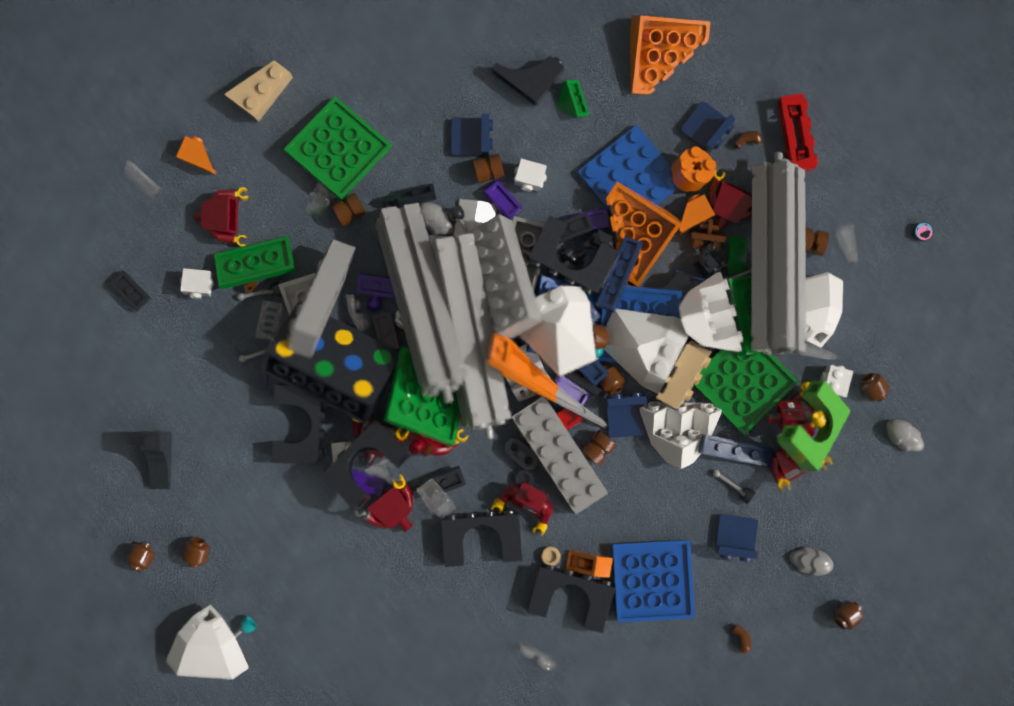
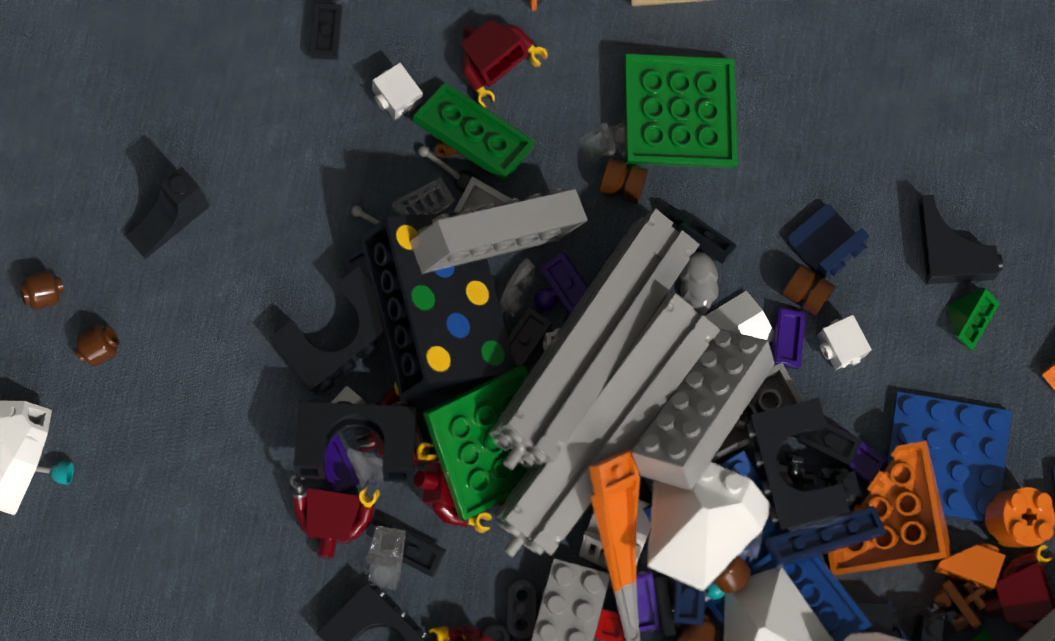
camera: 50 degrees right, 10 degrees down
black hinge [448,205,469,234] -> none

